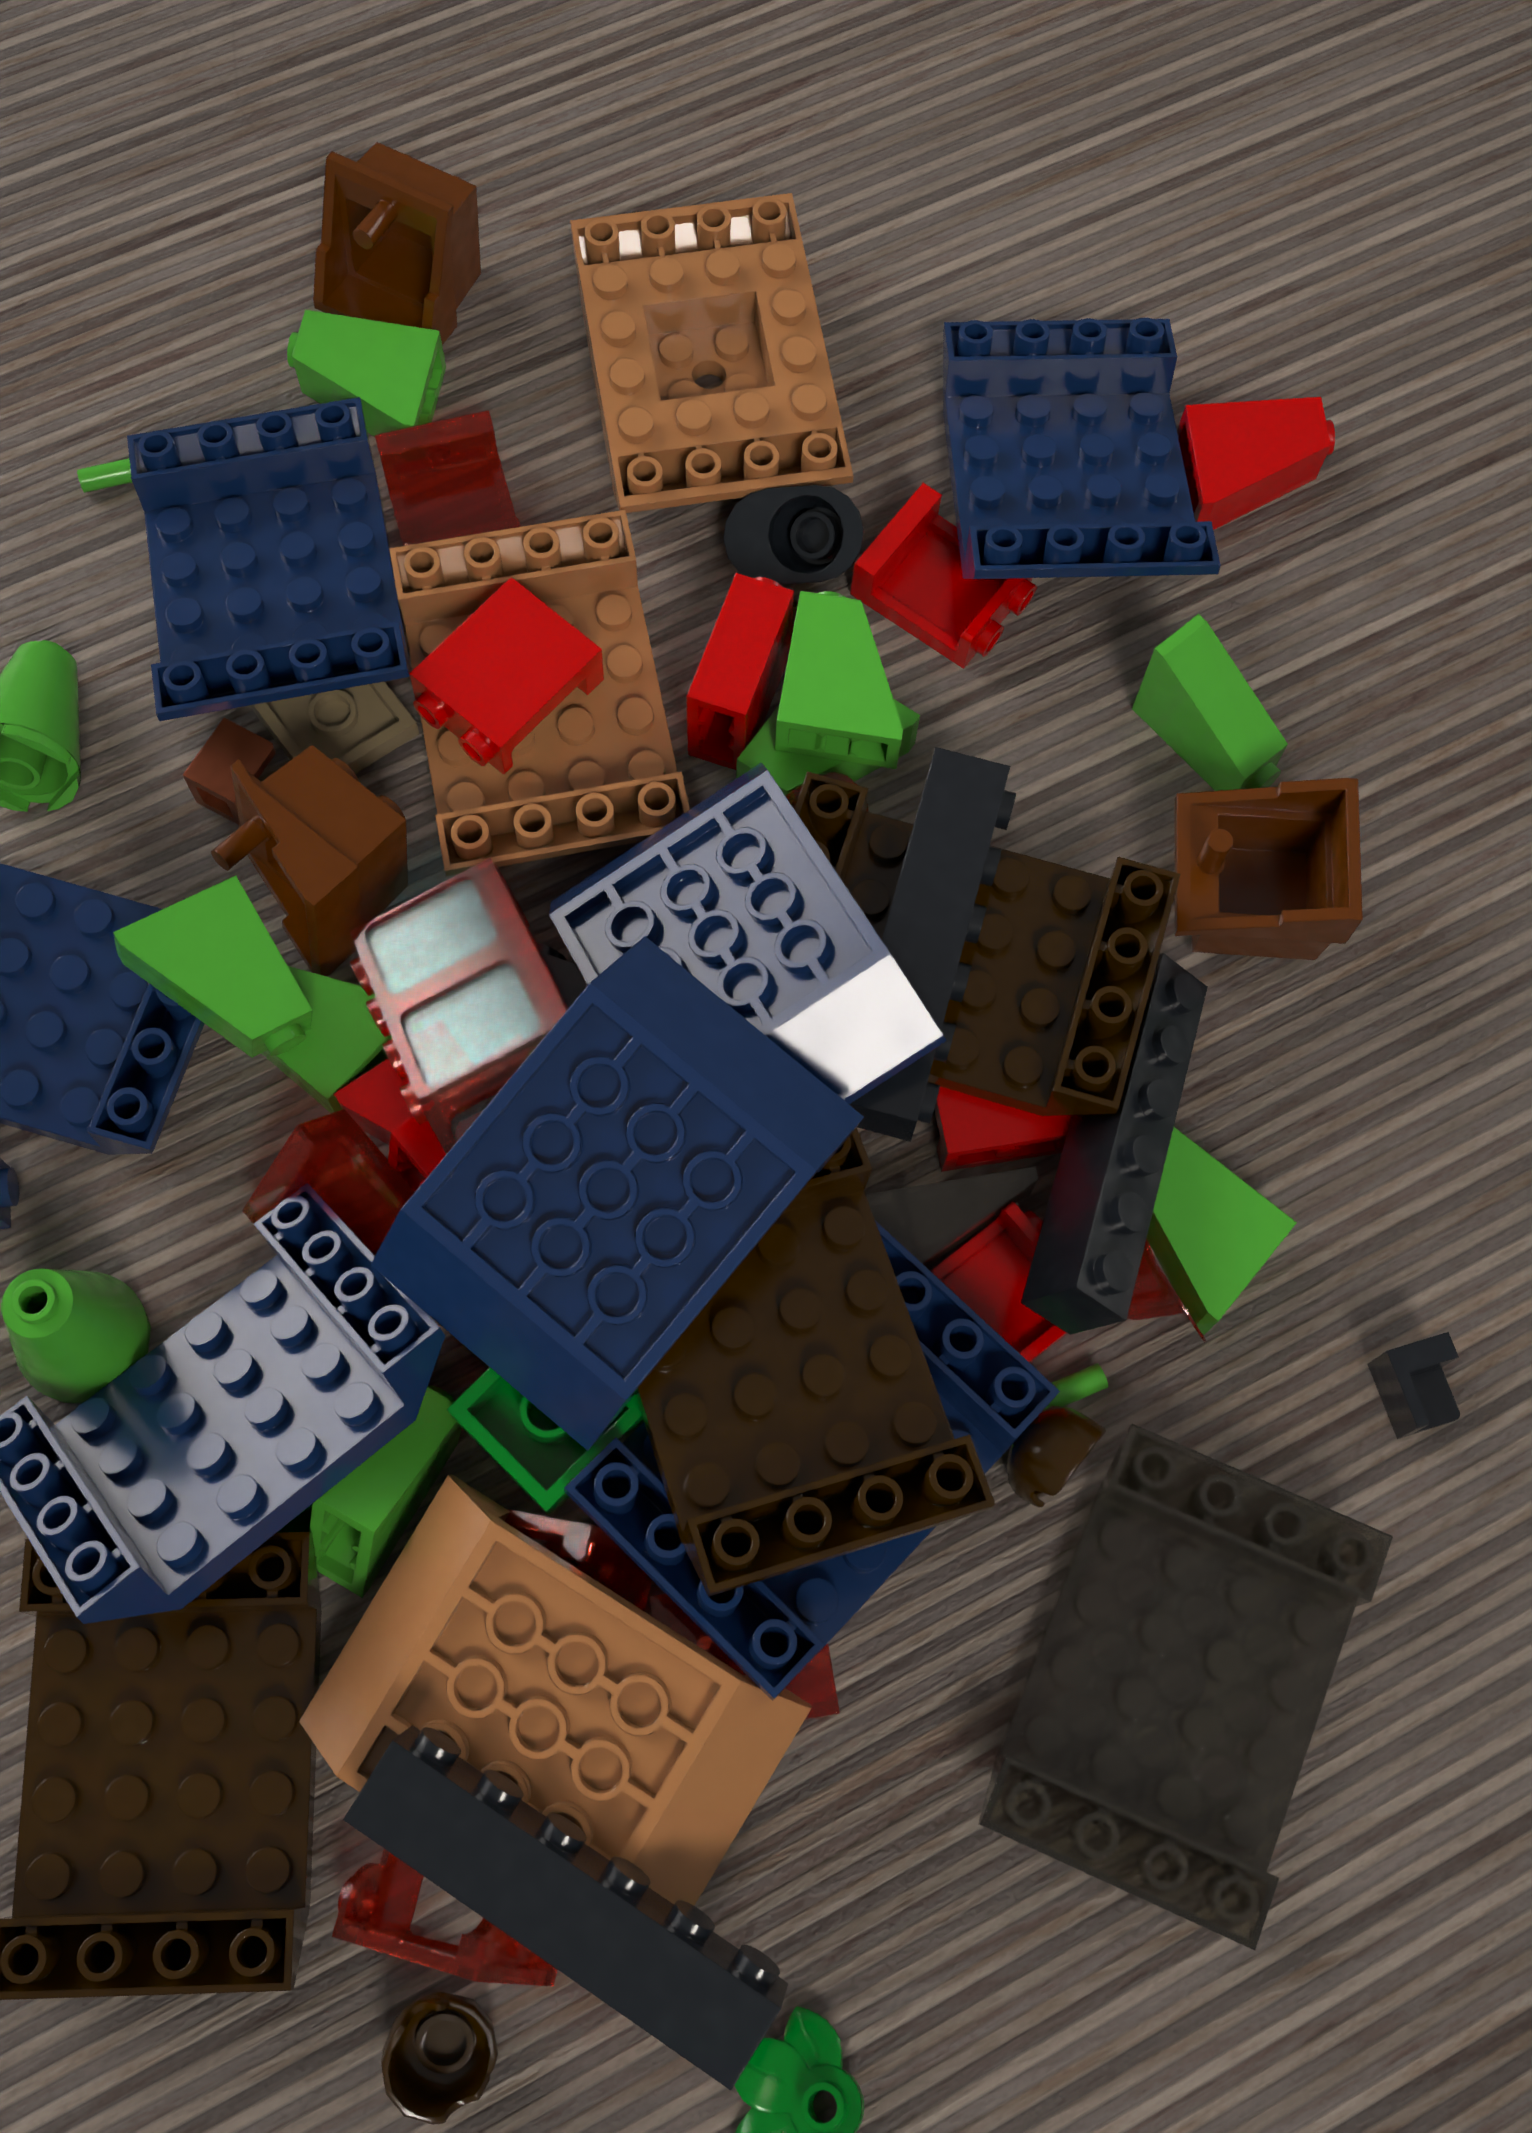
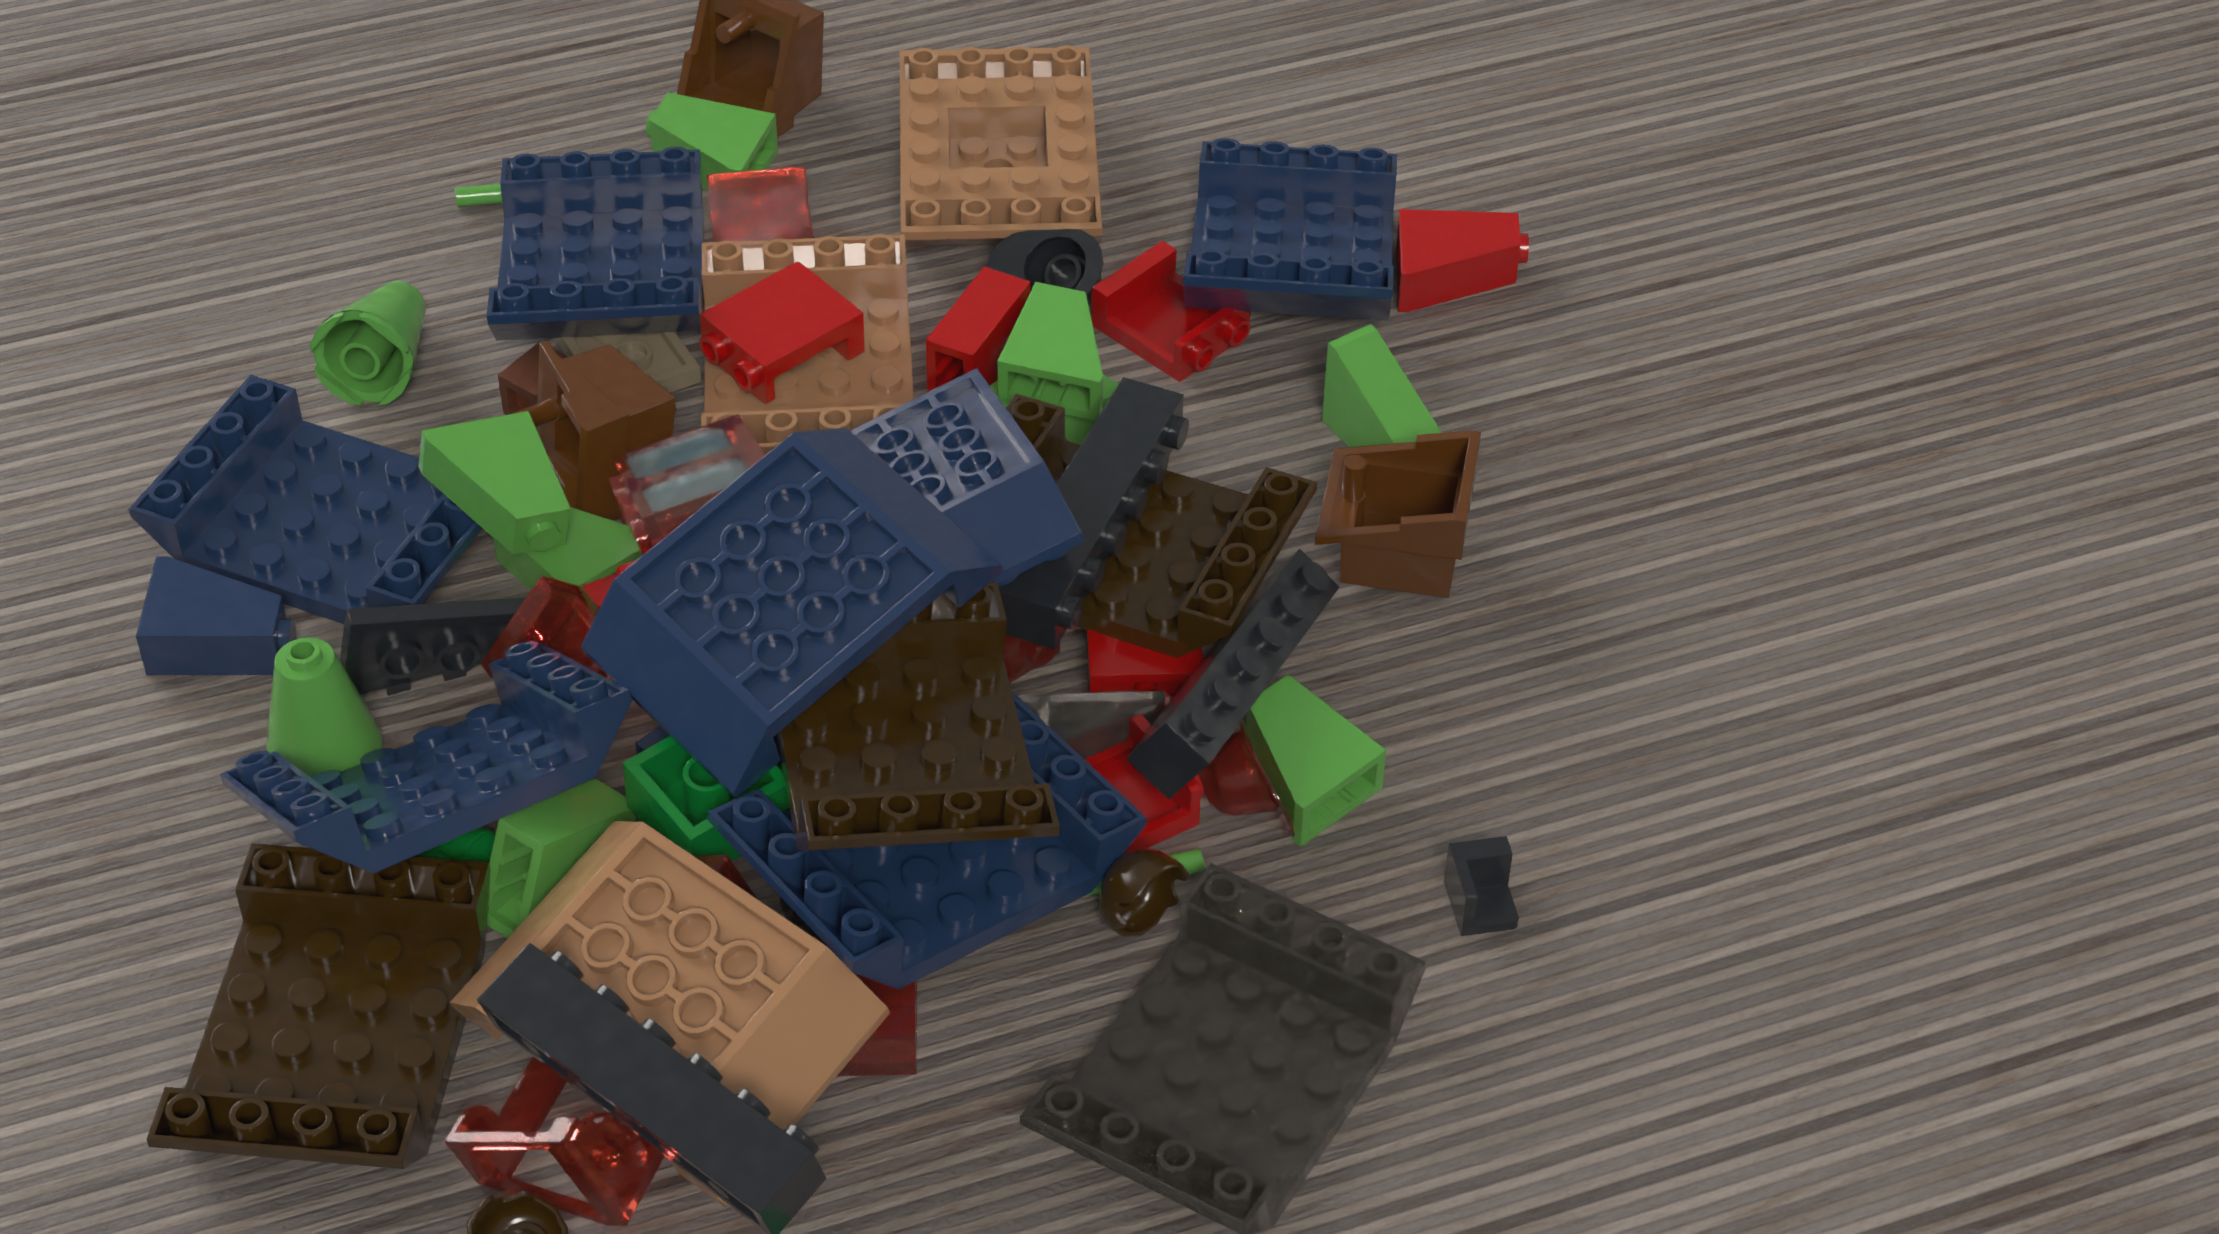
camera: 10 degrees right, 25 degrees down
none -> black wing [340,594,576,696]

